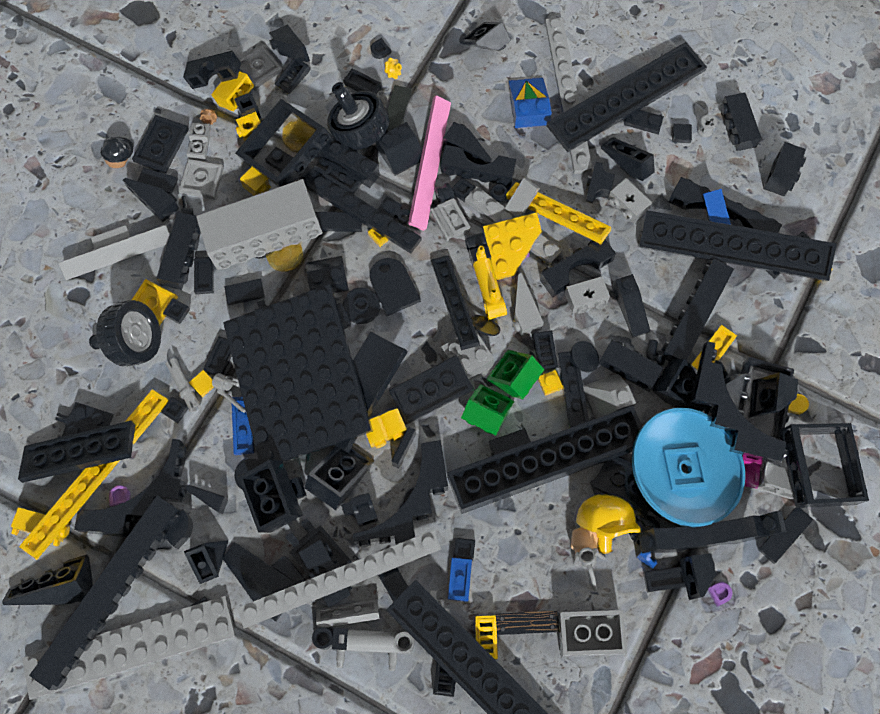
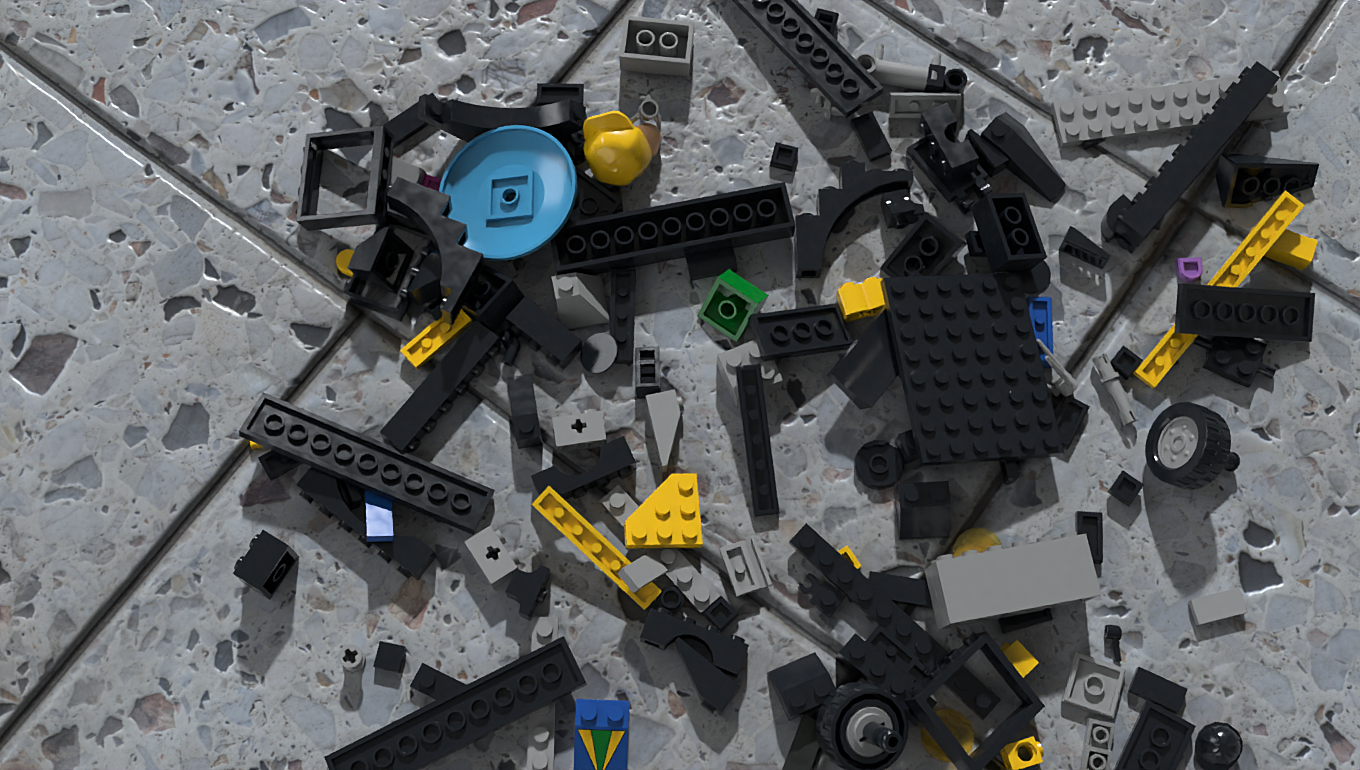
camera: 175 degrees left, 0 degrees up
light grey tile [58,224,170,280] -> none
black arch [74,439,187,537] -> none
black slope [123,178,179,223] -> none
yellow tile [131,279,178,325] -> none
black brick [156,212,201,290] -> none
black slope [184,540,229,584] -> none
yellow tile [189,370,214,398] -> none
black tile [224,278,265,306] -> none
light grey plate [237,530,441,628] -> none
black tile [370,258,421,316] -> none
black tile [391,427,416,469] -> none
bright pink tile [408,95,451,231] -> none
black wheel [434,183,455,204] -> none
blue plate [448,558,472,602] -> none
yellow piece [465,232,507,320] -> none
black piece [471,315,500,336] -> none
yellow slope [475,615,498,659] -> none
green slope [487,349,545,400] -> none
black tile [495,611,559,635] -> none
yellow plate [538,370,563,396] -> none
black slope [601,137,655,181] -> none
black slope [680,553,716,600] -> none
medium lavender tile [708,582,732,607] -> none
black brick [720,92,762,151] -> none

